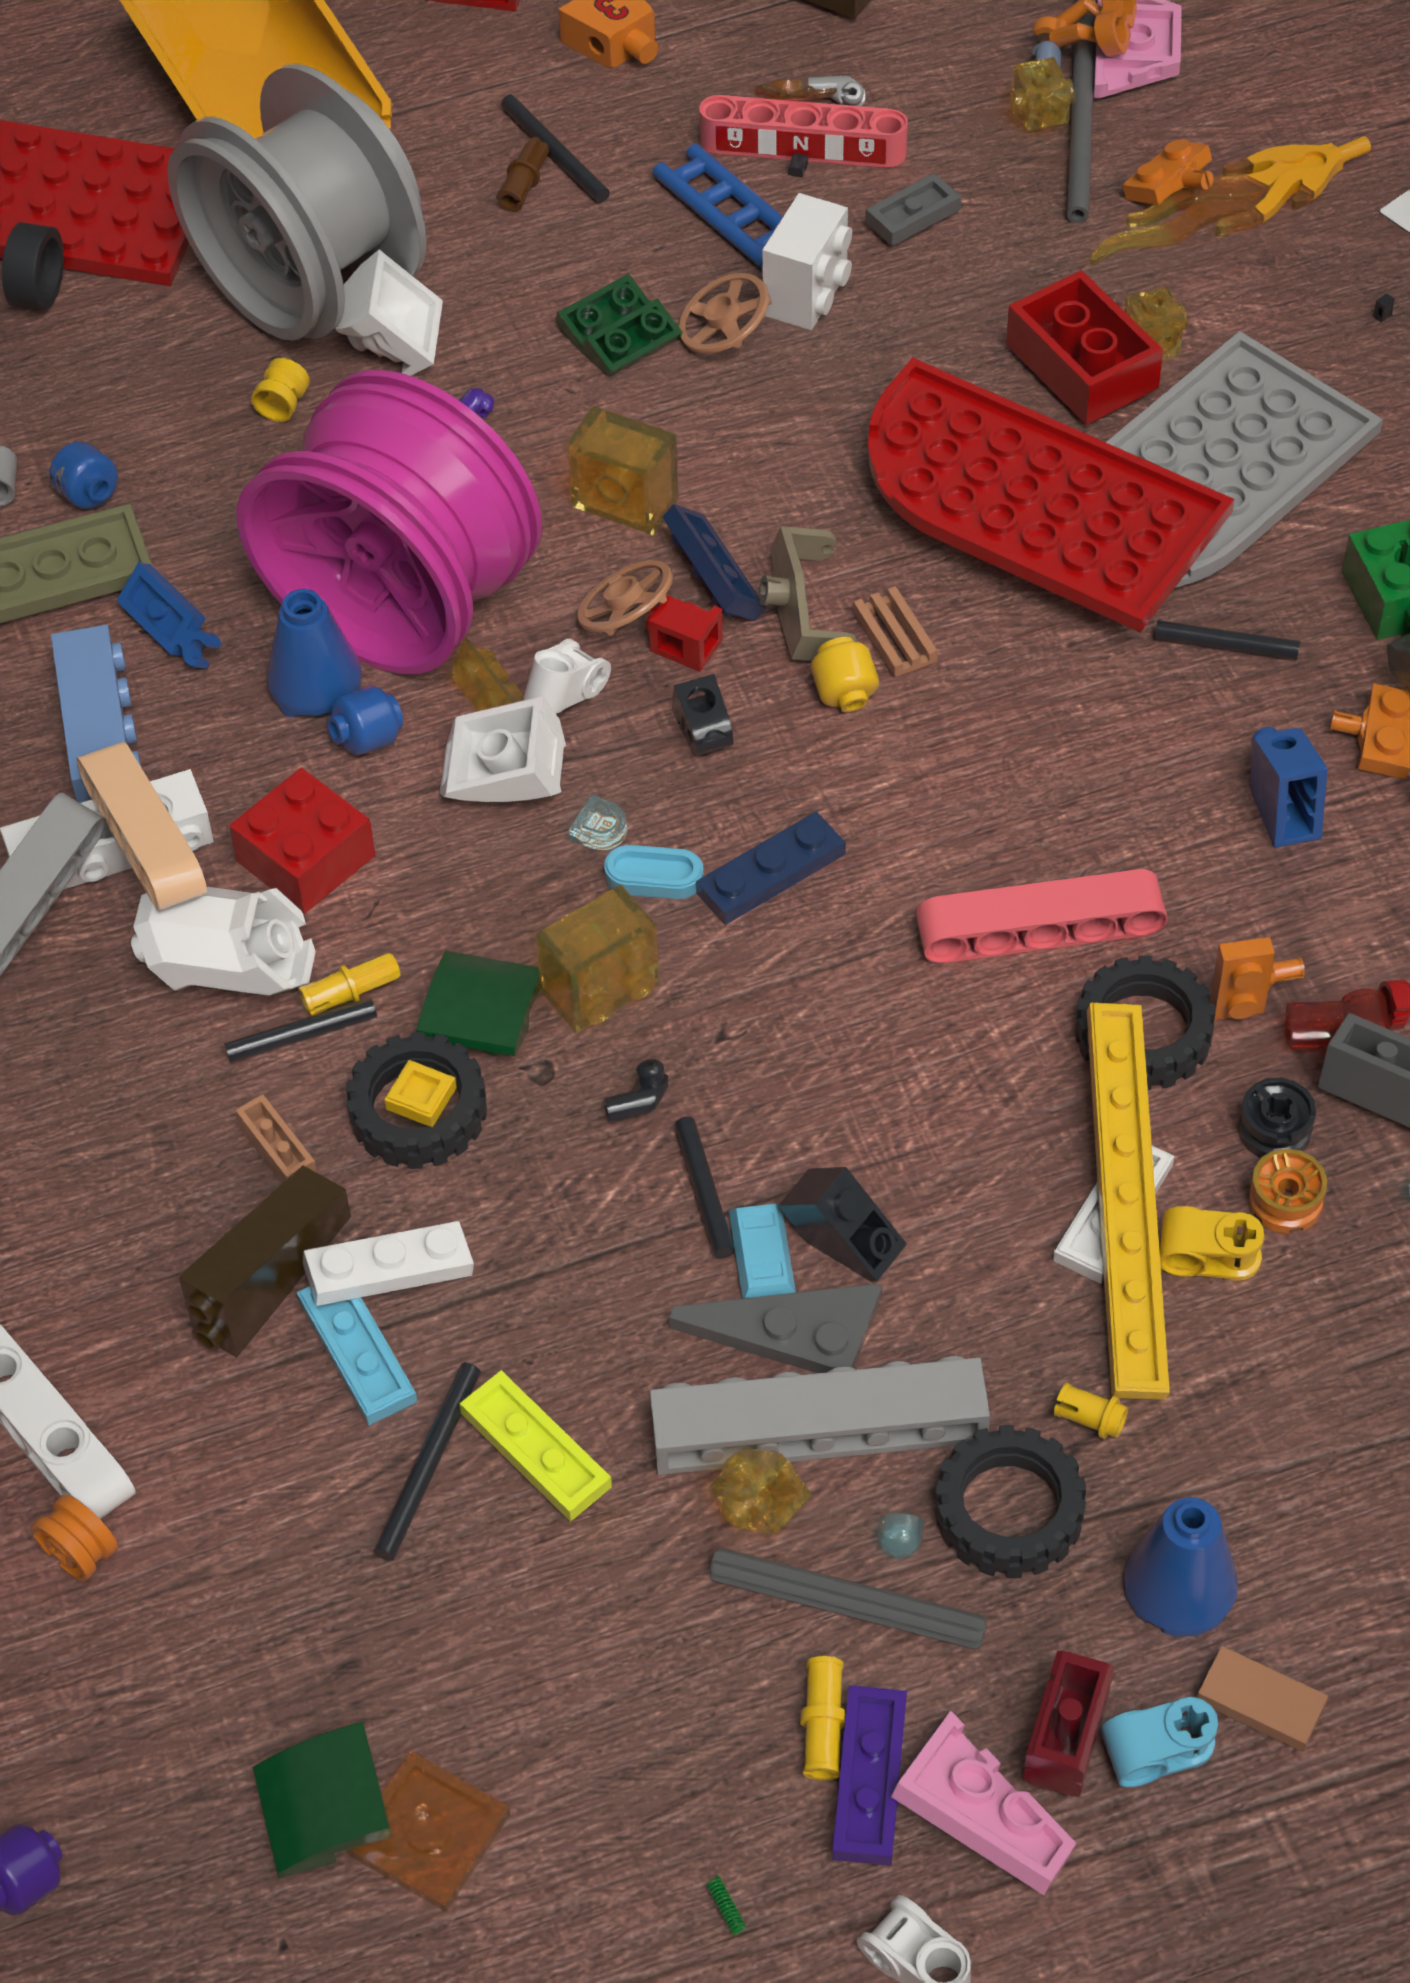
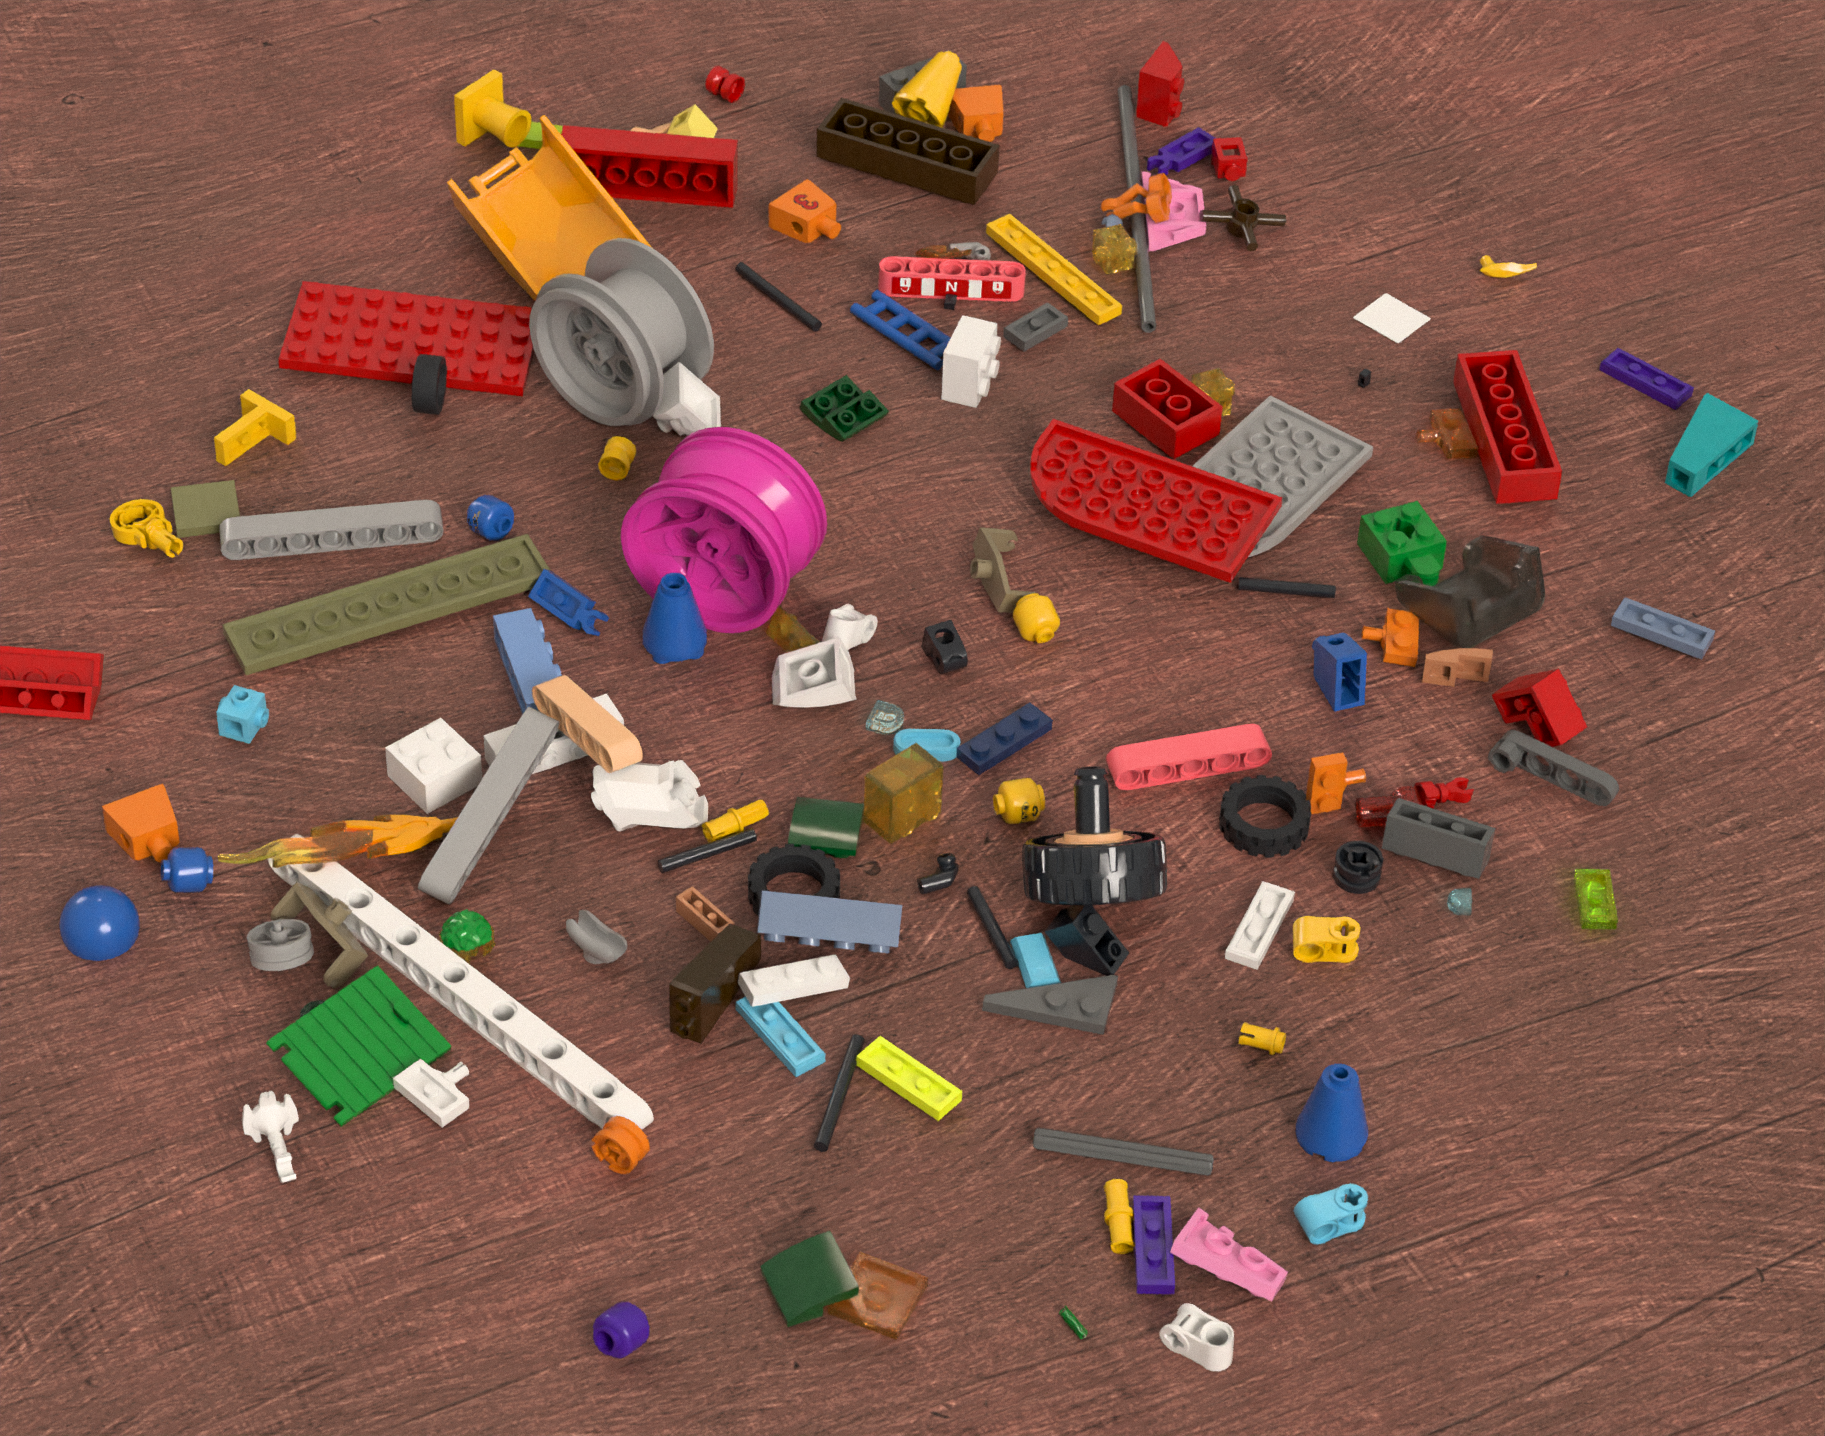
camera: 10 degrees left, 10 degrees down
red brick [229,767,376,914] -> none
blue head [327,686,403,756] -> none
yellow tile [384,1060,457,1128] -> none
reddish brown axle [496,137,549,212] -> none
clear yellow brick [567,406,679,536] -> none
nougat wheel [577,560,673,635] -> none
red brick [646,595,723,672] -> none
light grey brick [650,1356,990,1475] -> none
dark blue plate [662,503,766,621] -> none
nougat wheel [679,273,772,354] -> none
clear yellow brick [709,1448,812,1534] -> none
nougat tile [853,586,938,678] -> none
clear light blue hinge [878,1513,924,1559] -> none
black tyre [935,1425,1086,1579] -> none
dark red brick [1023,1650,1114,1797] -> none
yellow tile [1087,1003,1170,1400] -> none
piece [1090,136,1371,265] -> none
orange plate [1122,139,1213,205] -> none
nougat tile [1197,1646,1329,1752] -> none
orange wheel [1248,1148,1328,1234] -> none
none -> light grey piece [566,910,627,964]
none -> sand blue brick [757,890,902,953]
none -> yellow plate [986,214,1122,326]
none -> yellow head [993,778,1045,824]
none -> black wheel [1022,766,1167,905]
none -> dark brown bar [1199,185,1286,252]

